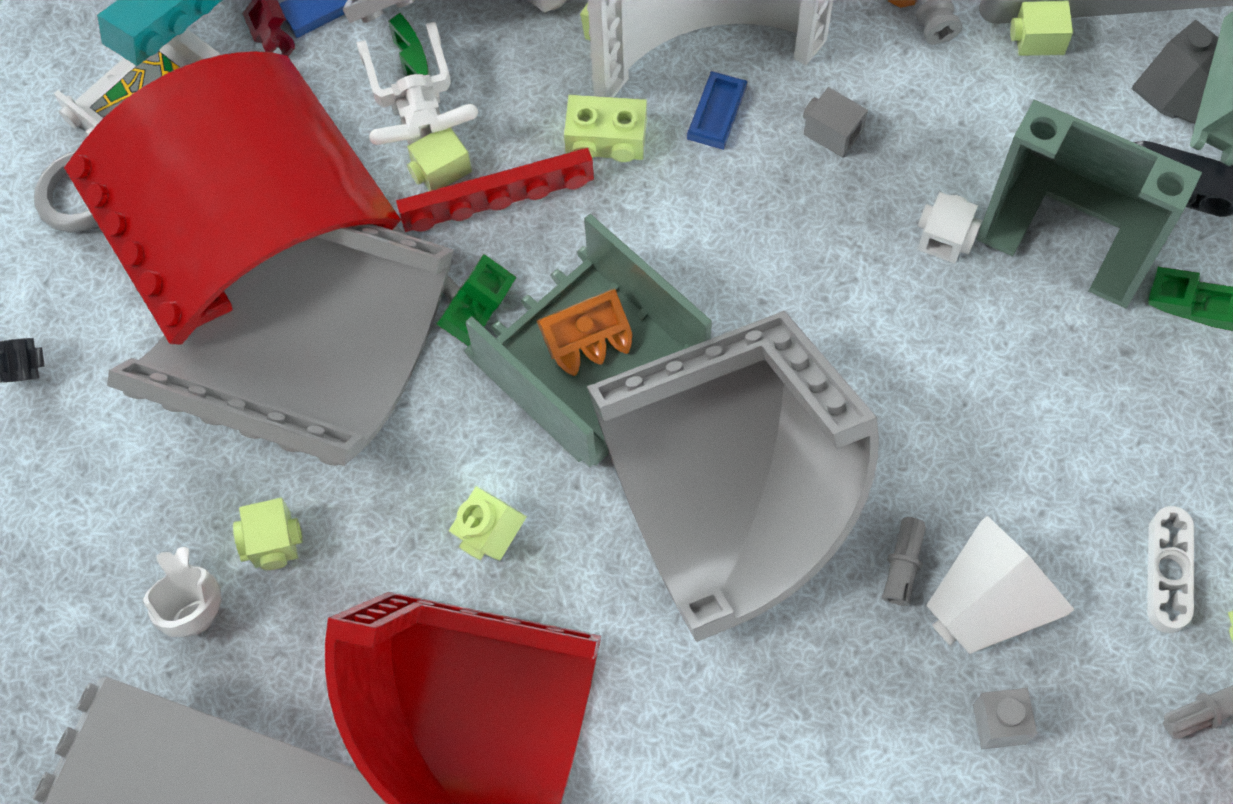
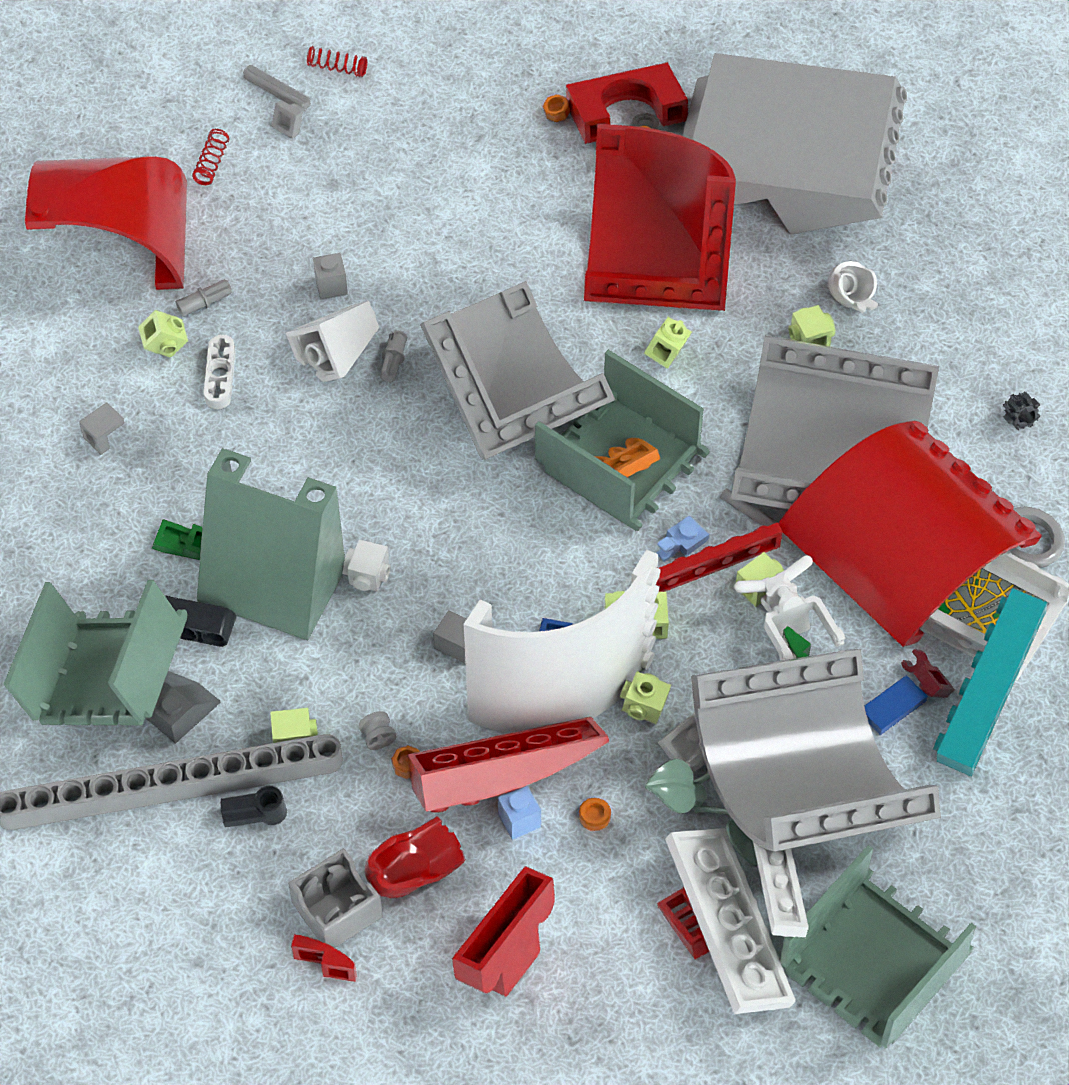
camera: 170 degrees right, 10 degrees down
green slope [436,254,517,346] -> none
none -> light blue plate [656,516,709,562]

